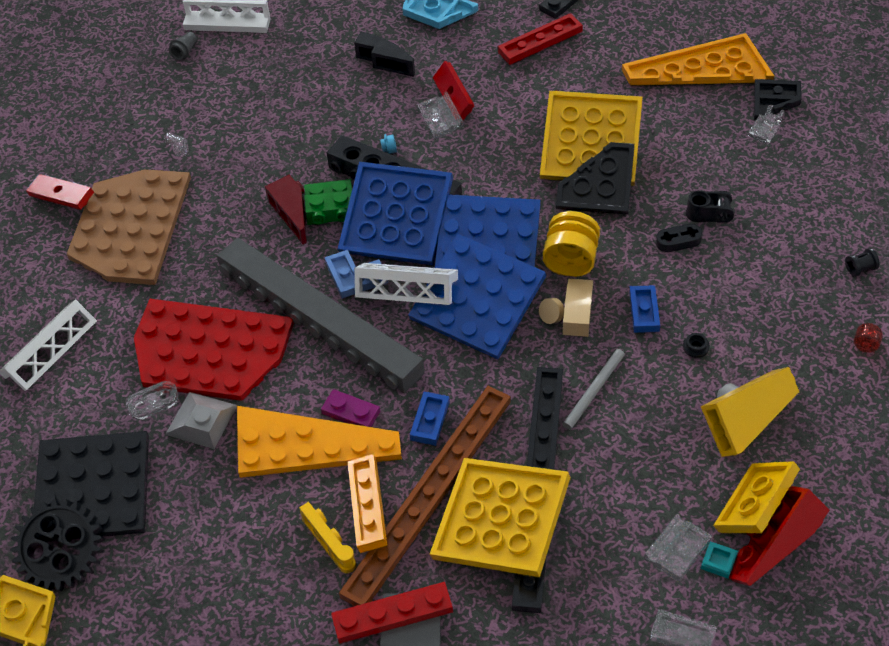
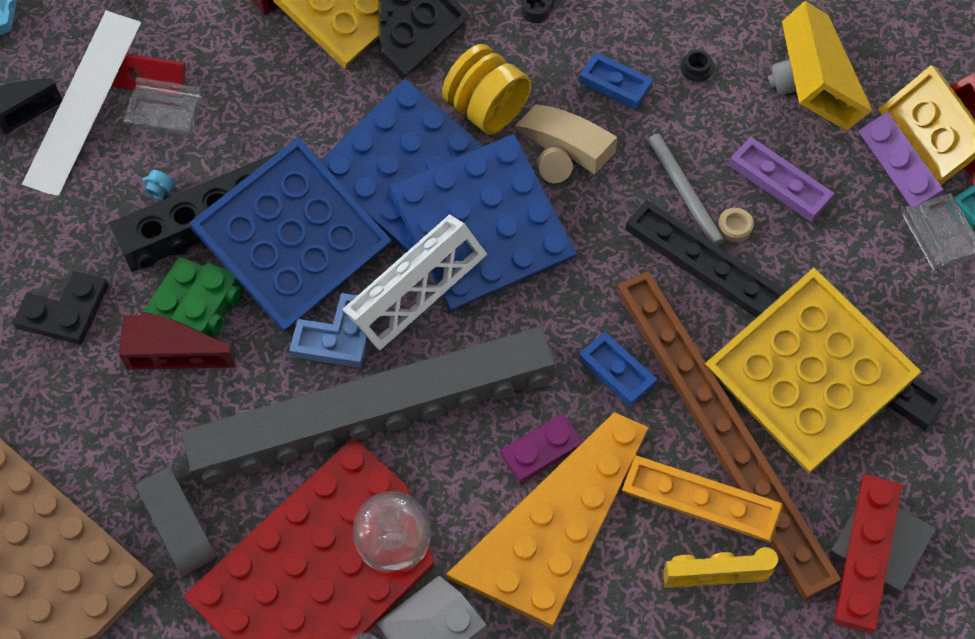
camera: 60 degrees left, 10 degrees up
none -> black plate [12,271,109,345]
none -> white sticker [22,11,141,195]
none -> dark grey beam [135,466,218,578]
none -> clear cylinder [353,491,431,572]
none -> tan tile [717,208,754,243]
none -> medium lavender plate [728,137,835,223]
none -> medium lavender plate [858,112,945,212]

